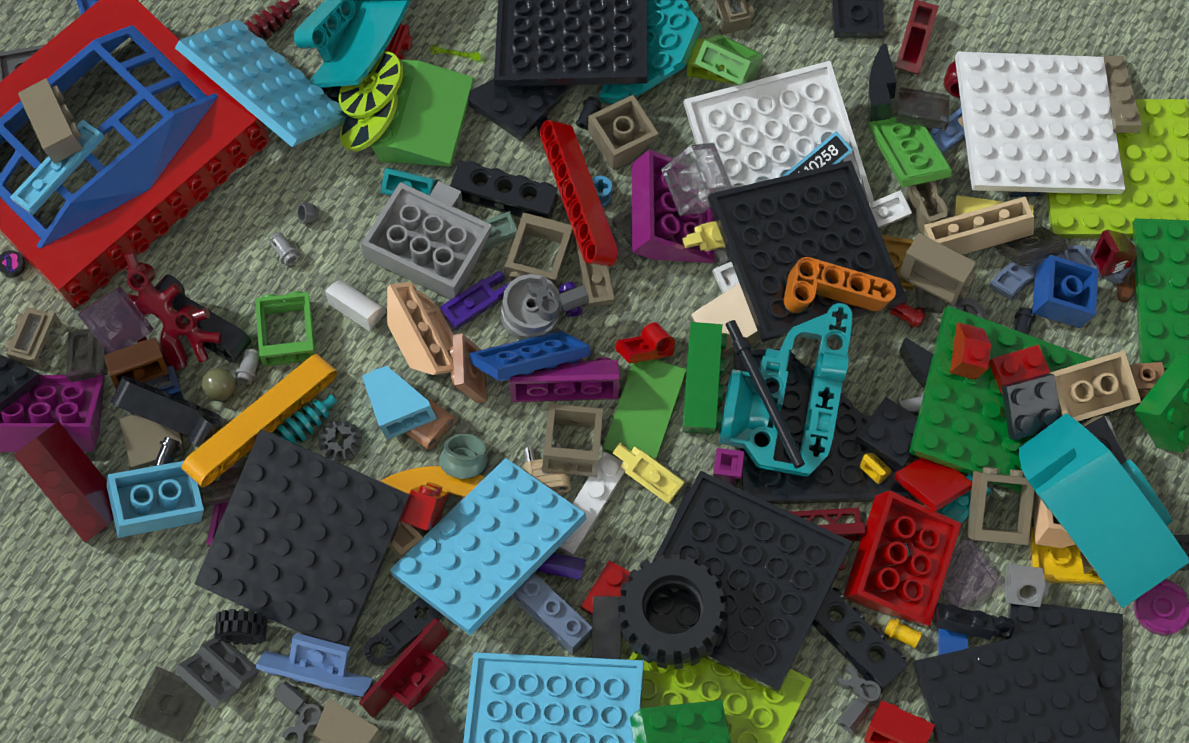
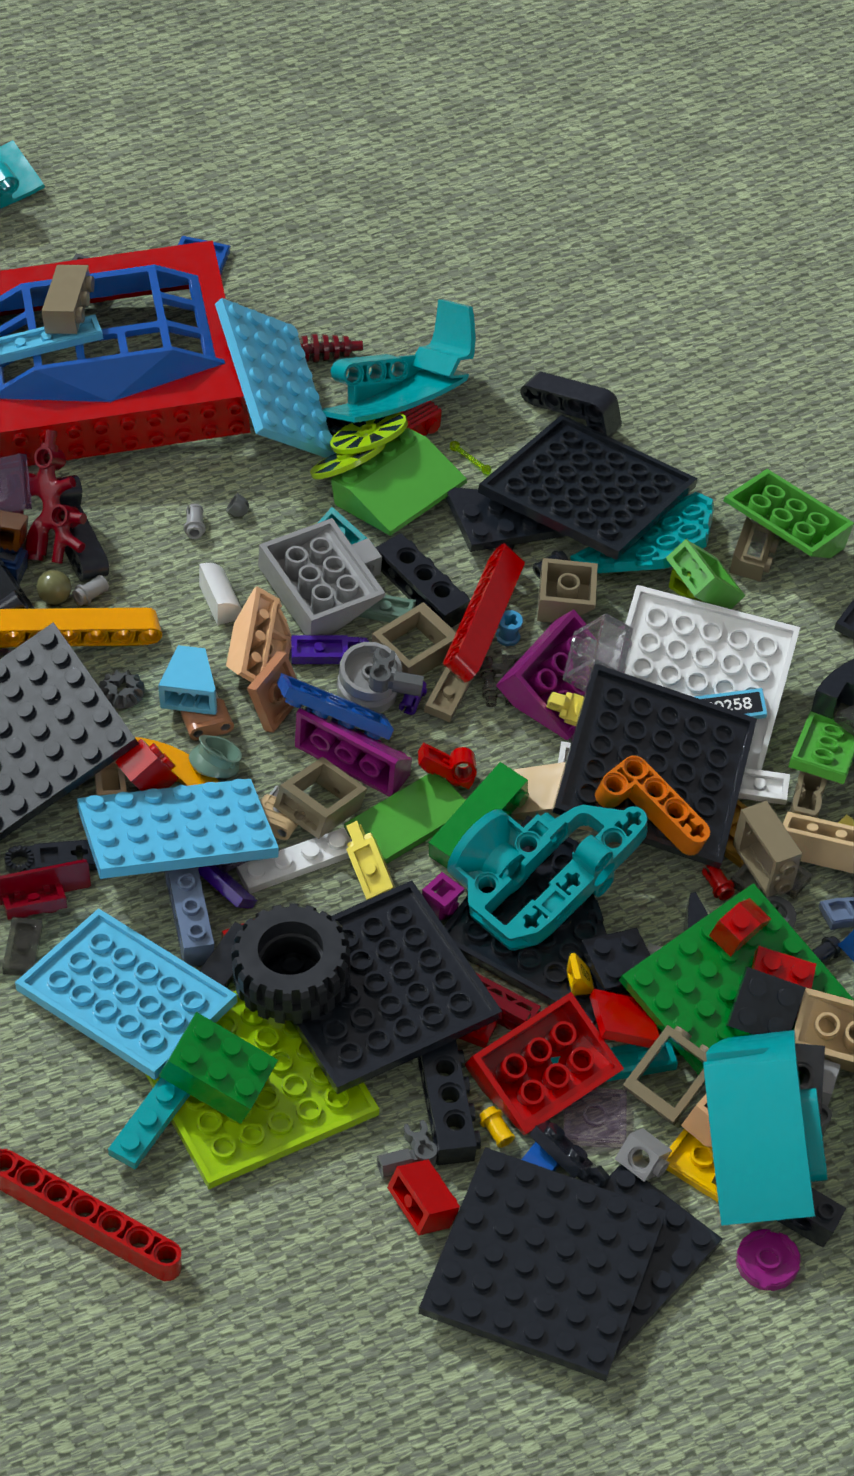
camera: 30 degrees right, 15 degrees down
bright green window [255,291,316,367] -> none
teal piece [272,394,337,445] -> none
black bar [725,320,805,469] -> none

